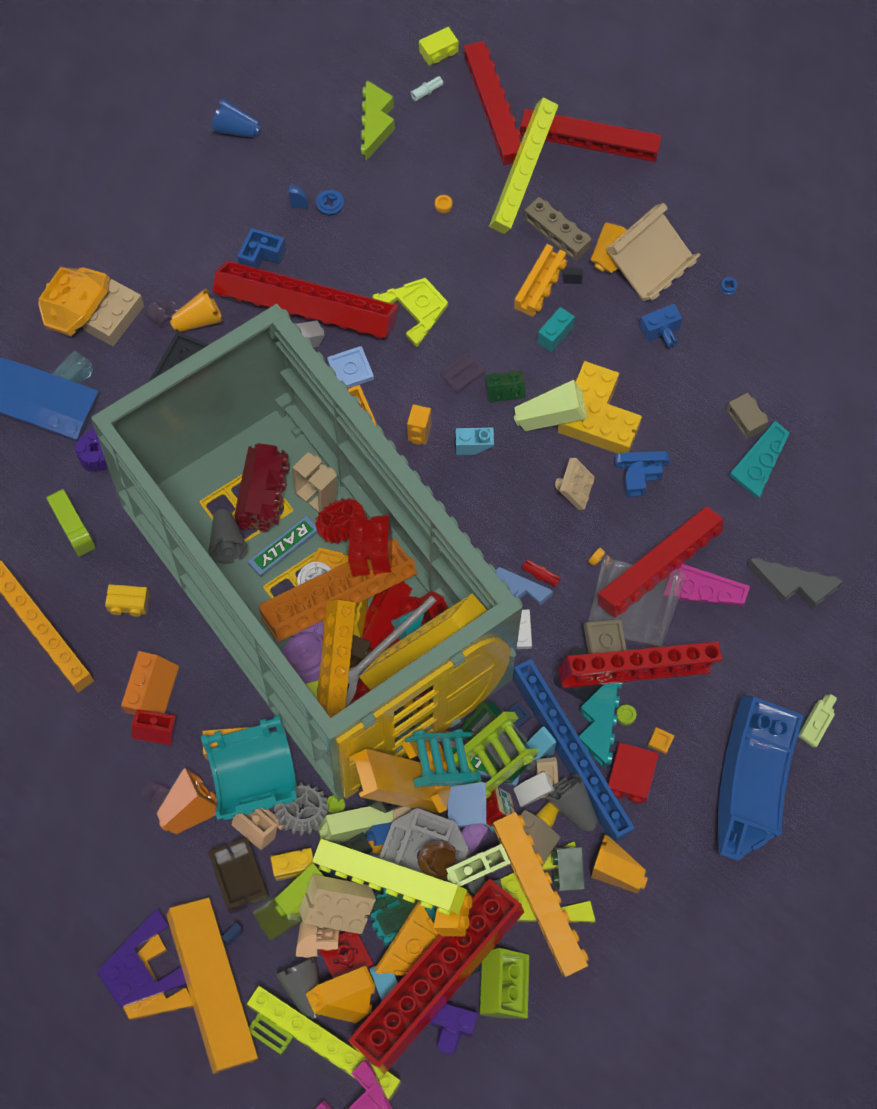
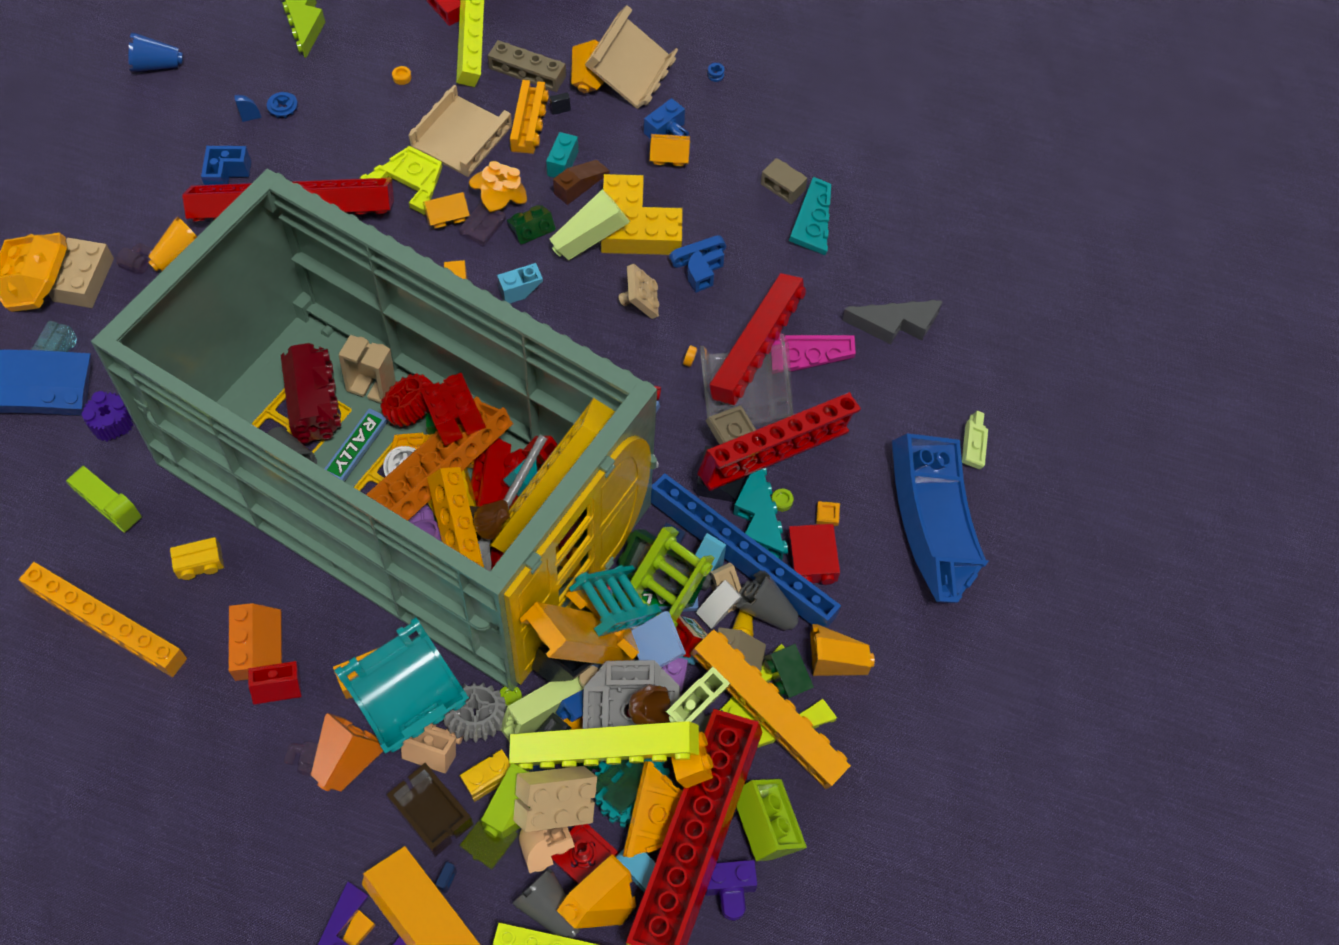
camera: 25 degrees left, 5 degrees down
none -> tan panel [409,85,512,177]
none -> light orange brick [423,192,470,228]
none -> light orange brick [469,161,527,212]
none -> reddish brown hair [474,500,510,540]
none -> reddish brown slope [553,159,610,205]
none -> light orange brick [650,134,690,166]

